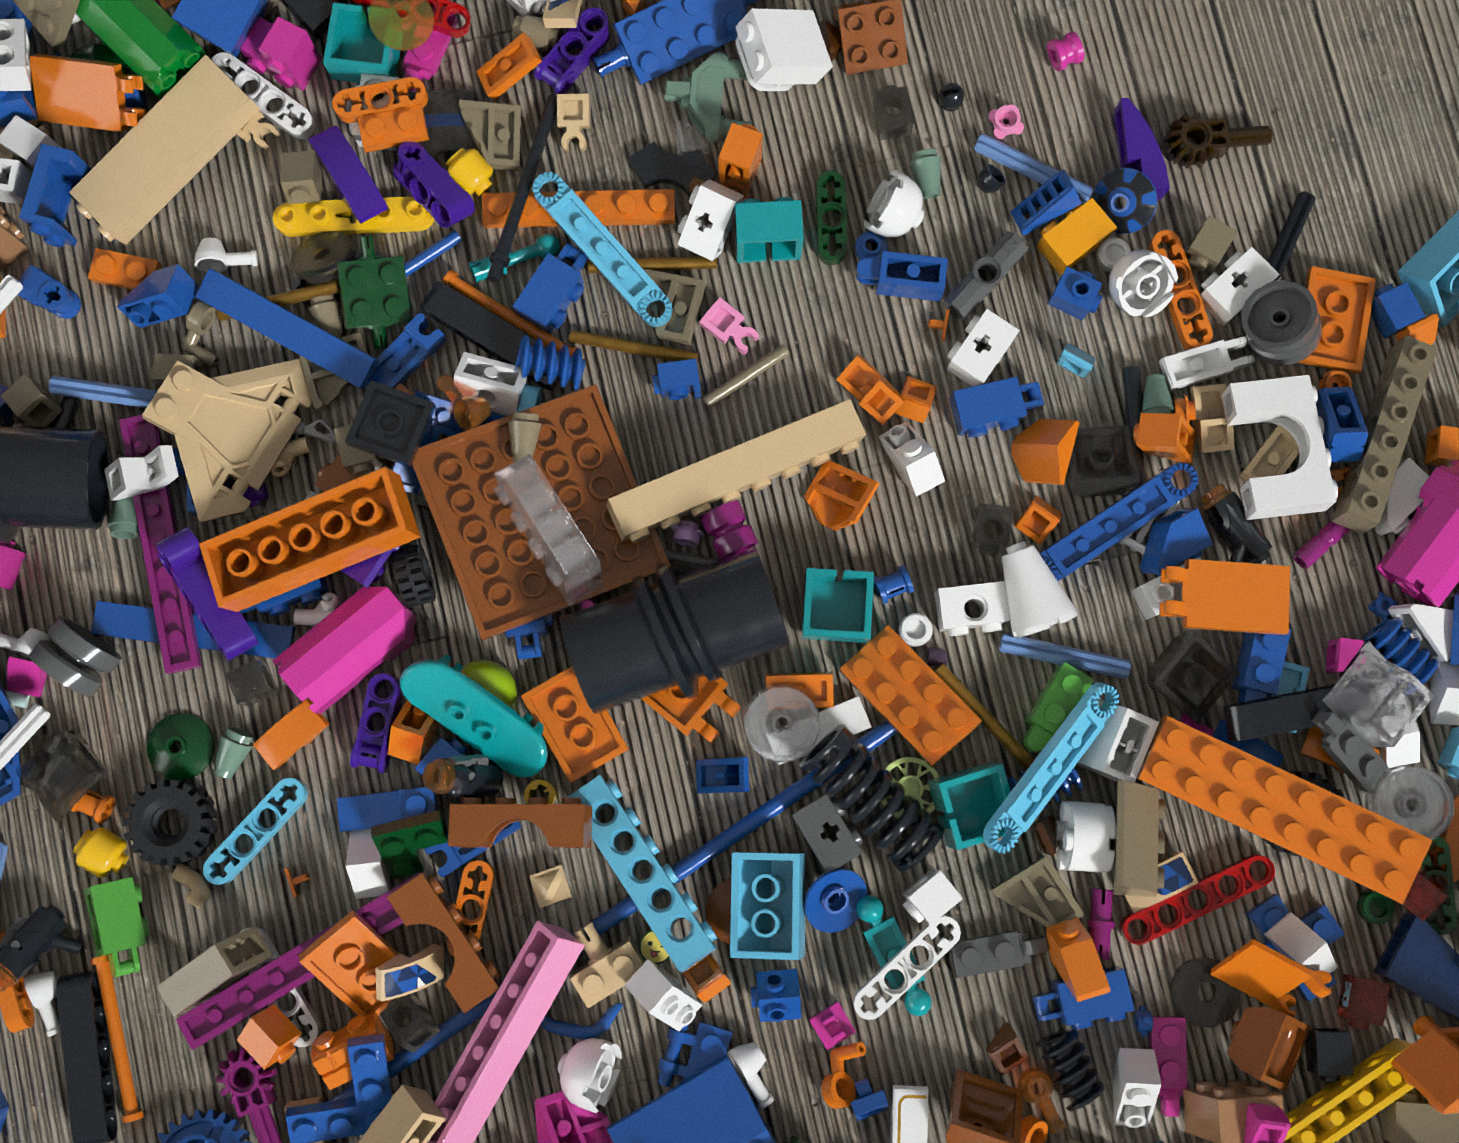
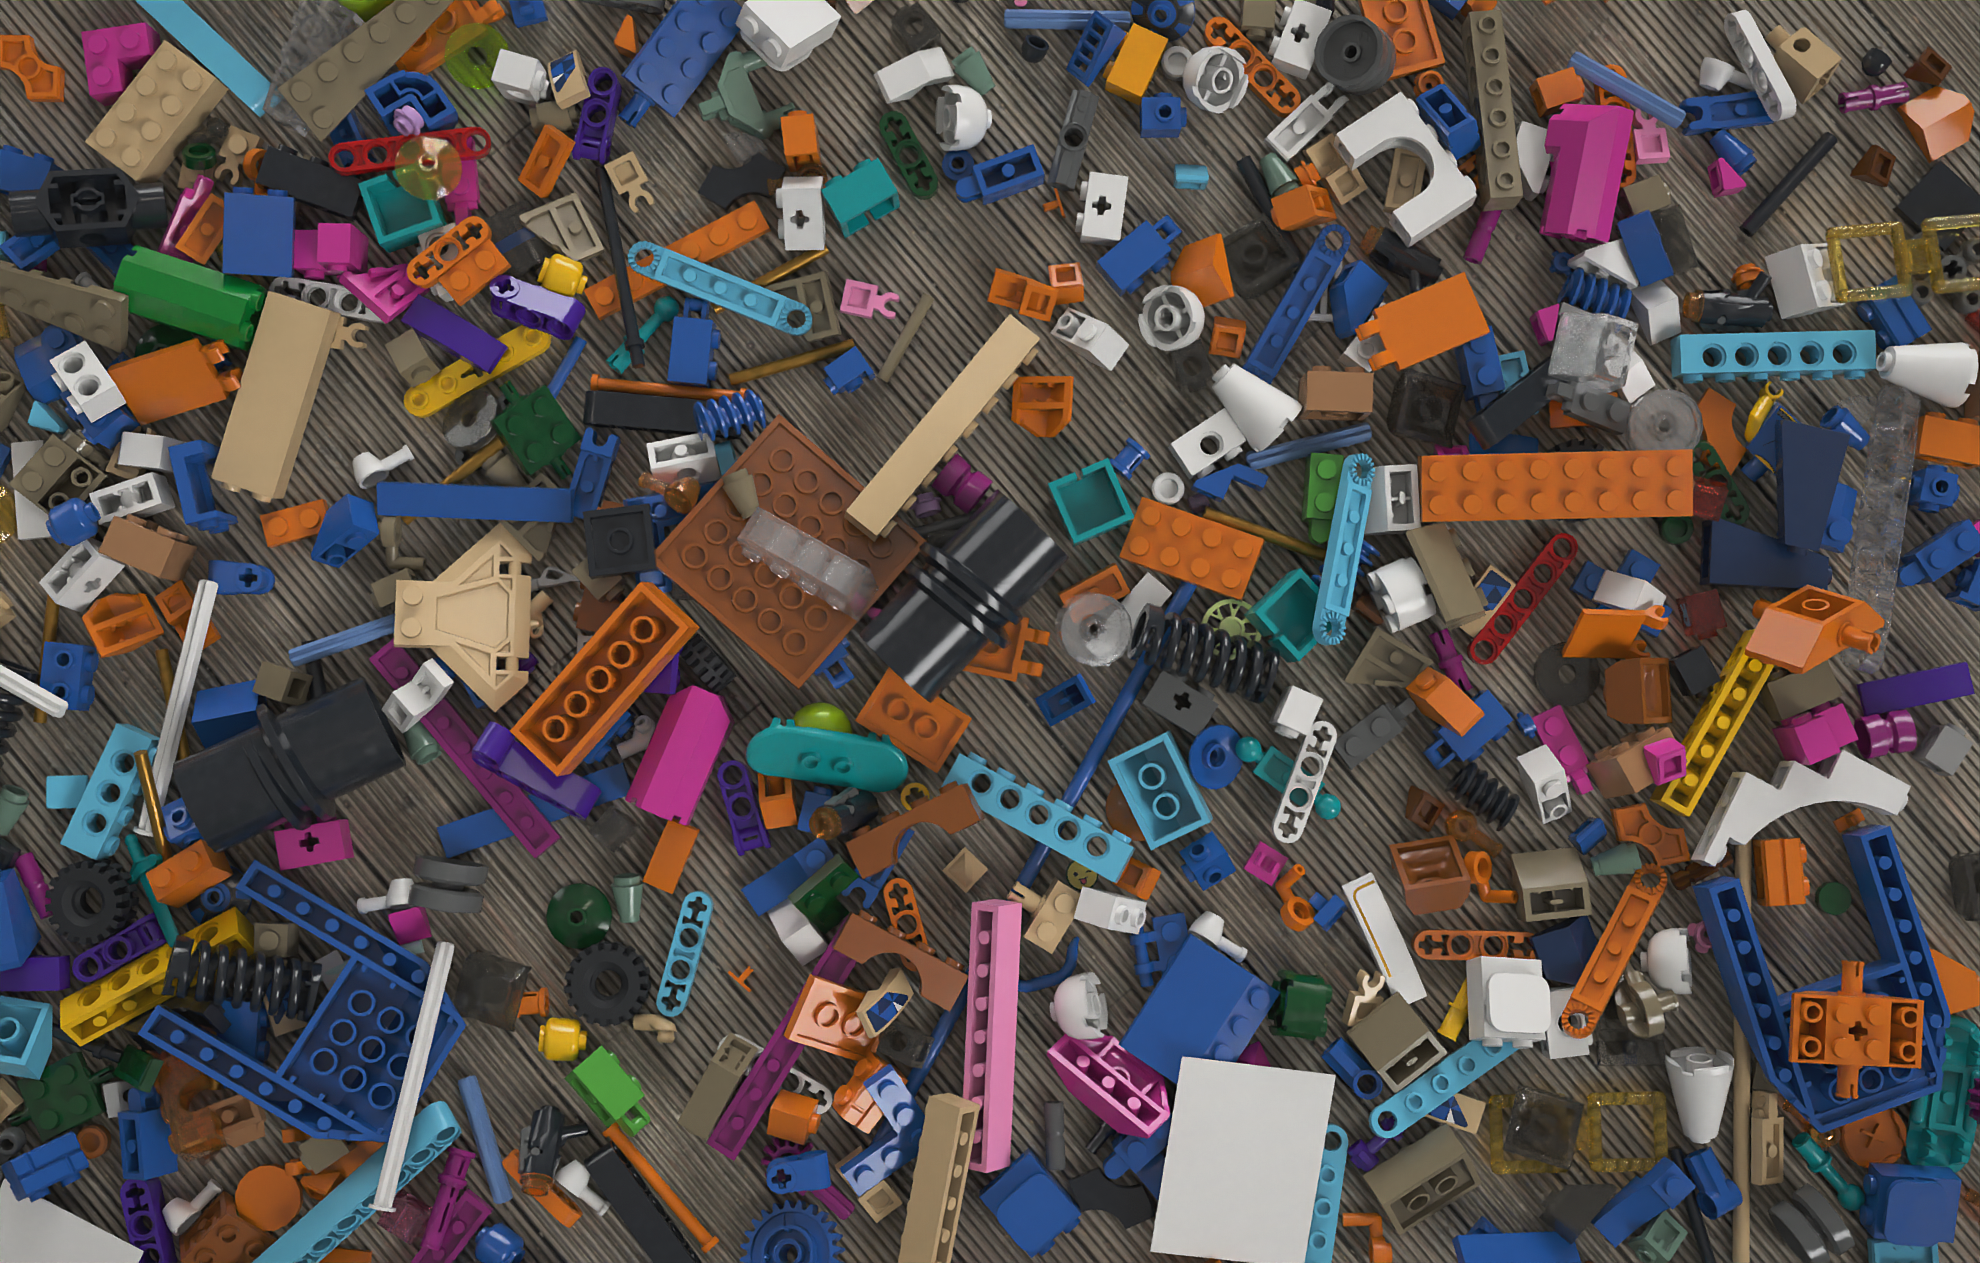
camera: 30 degrees left, 5 degrees up
none -> dark pink wing [339,263,430,324]
none -> blue piece [766,1150,832,1194]
none -> white slope [874,47,954,104]
none -> white cylinder [1138,285,1205,351]
none -> blue slope [1191,463,1269,502]
none -> medium nougat brick [1298,366,1374,422]

